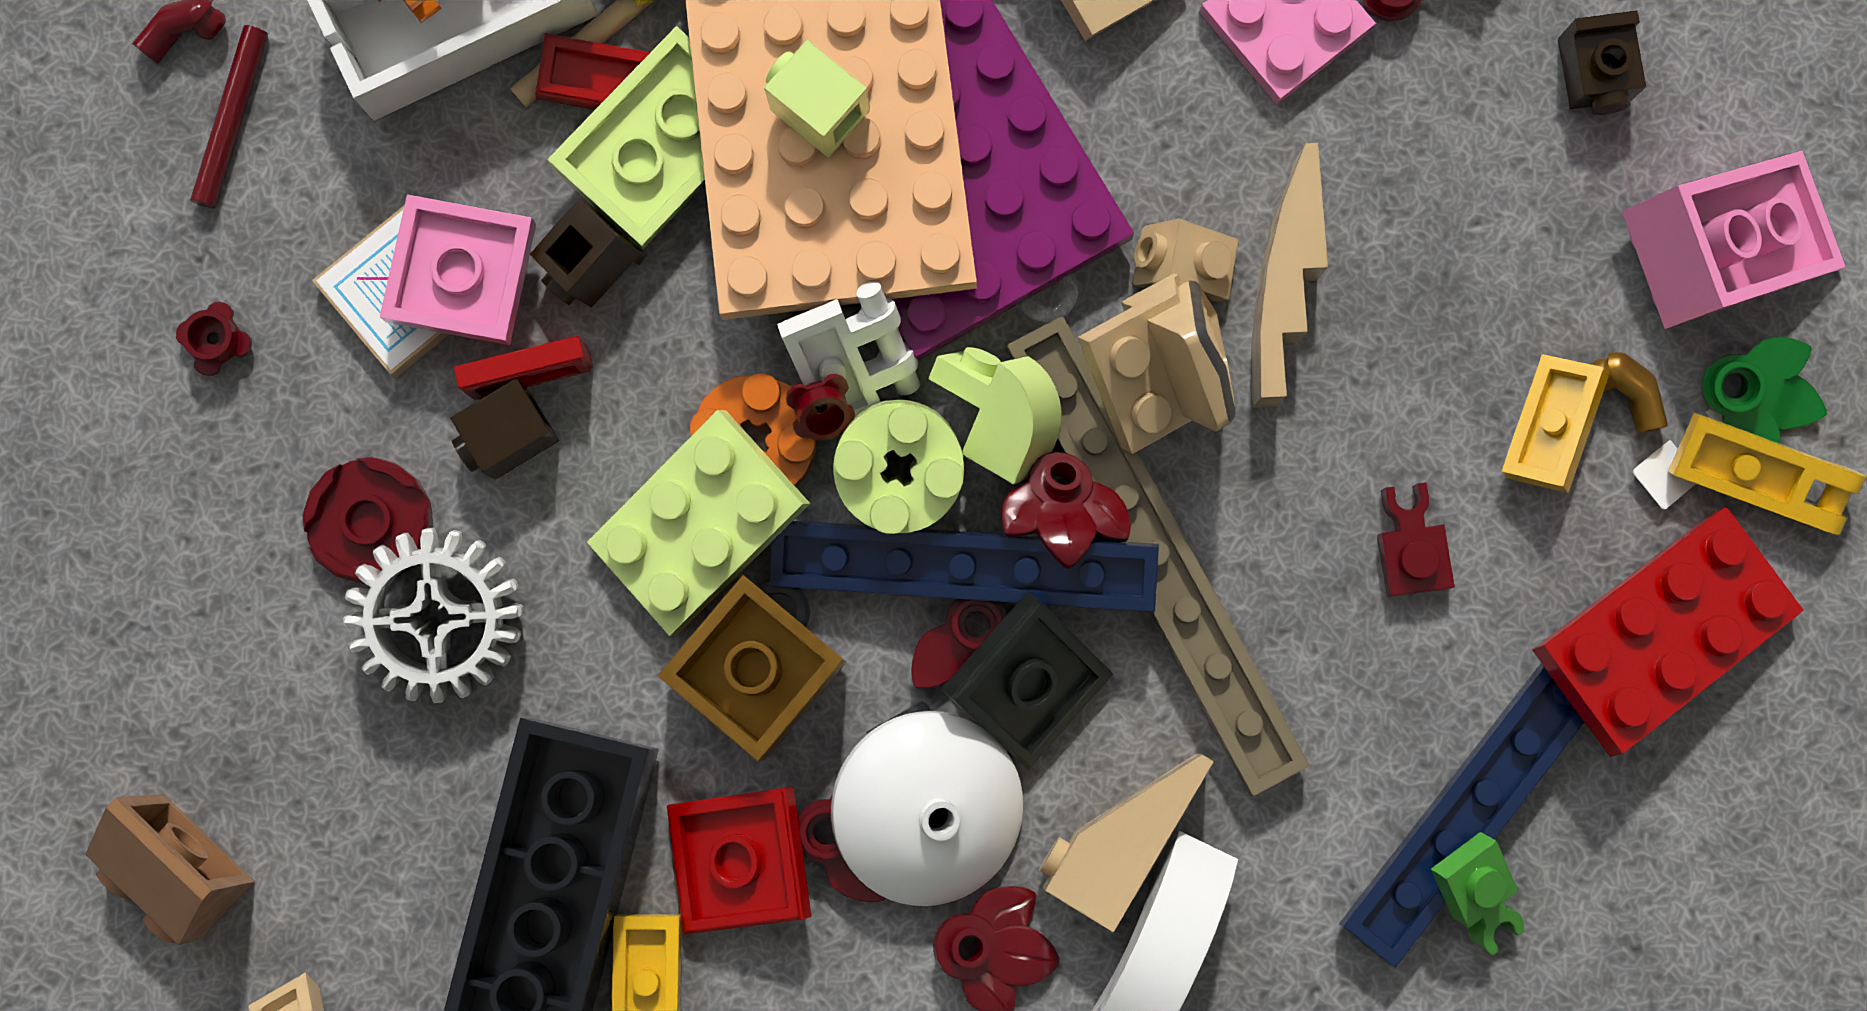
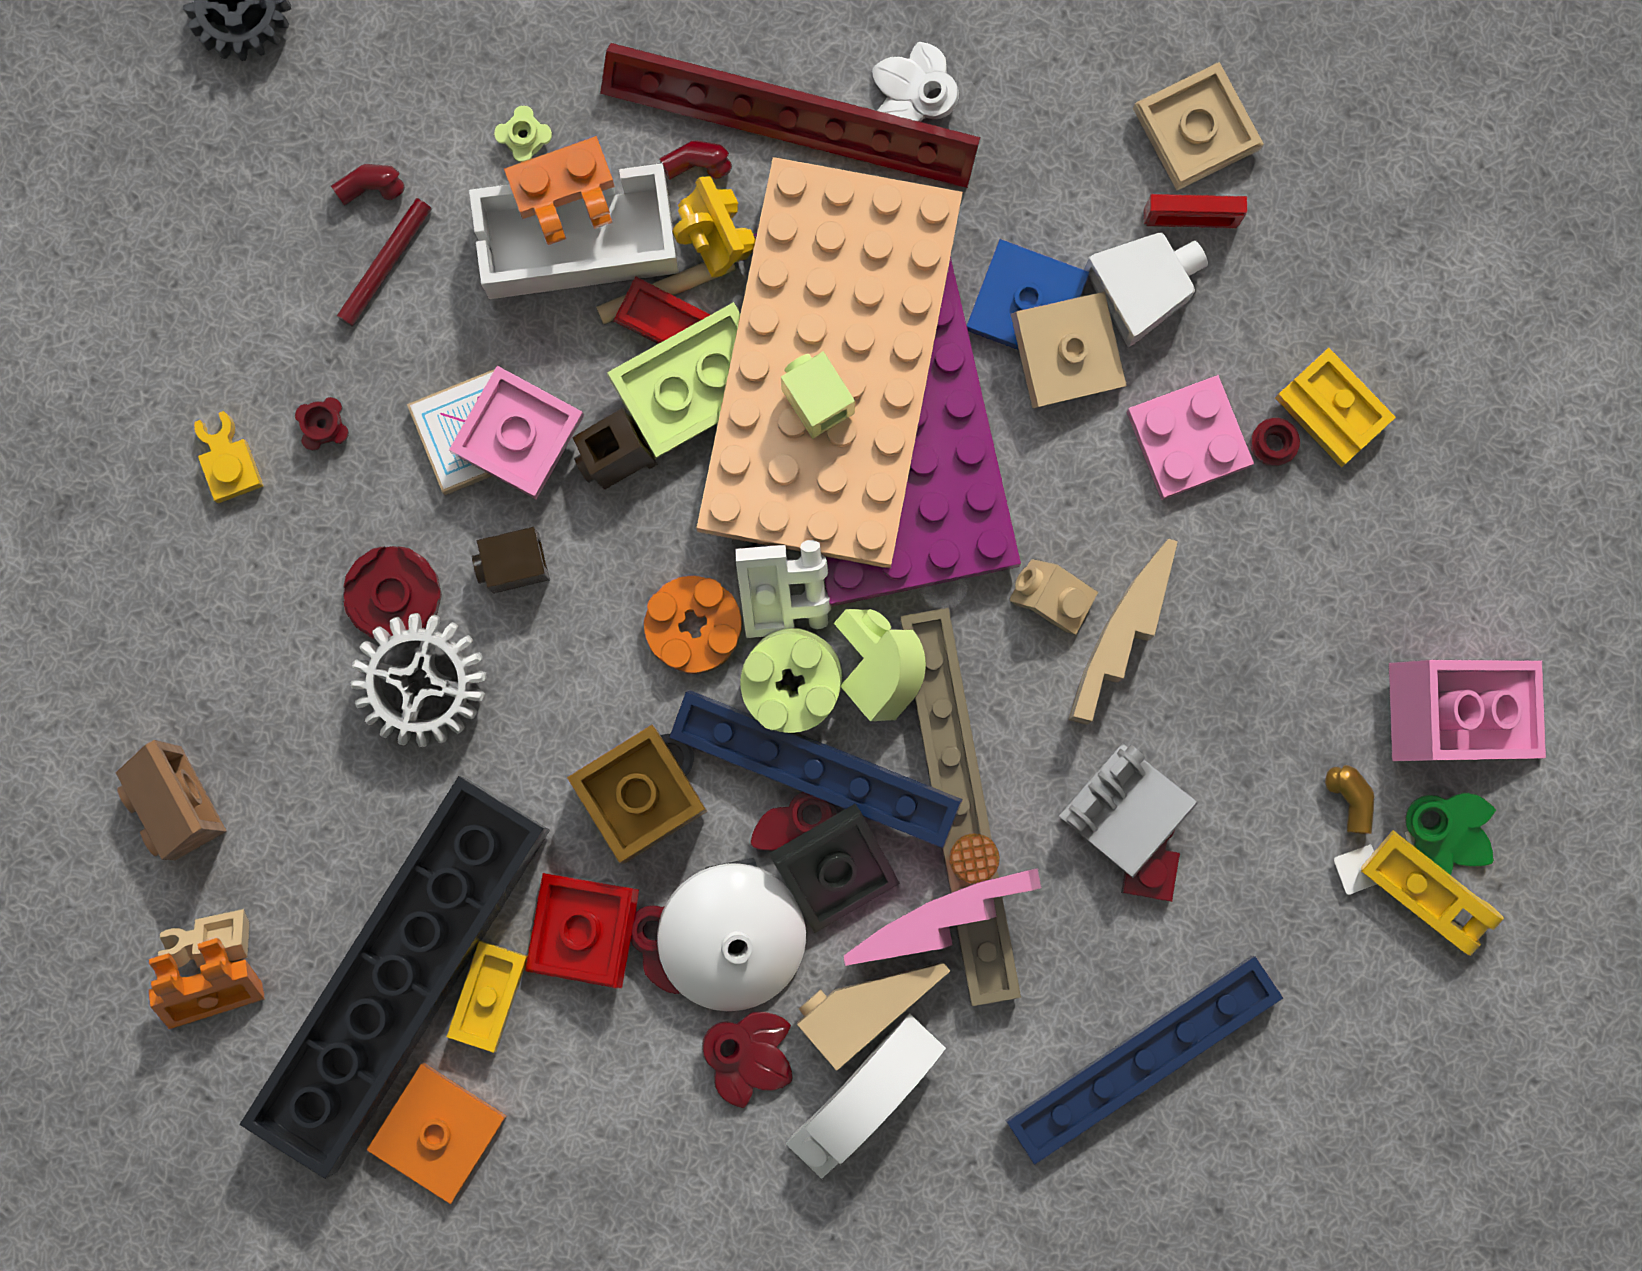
camera: 15 degrees right, 0 degrees up
red tile [453,336,593,400] -> none
yellowish green plate [587,410,811,636] -> none
dark red plate [785,374,855,440] -> none
dark red plate [1001,452,1131,569] -> none
tan piece [1078,273,1236,454] -> none
bright green plate [1431,832,1525,955] -> none
yellow plate [1501,354,1609,494] -> none
red plate [1532,506,1804,757] -> none
dark brown brick [1558,10,1646,115] -> none
none -> yellow plate [194,411,264,504]
none -> bright pink slope [844,869,1041,966]
none -> tile [949,833,1000,884]
none -> light grey hinge [1059,743,1198,878]

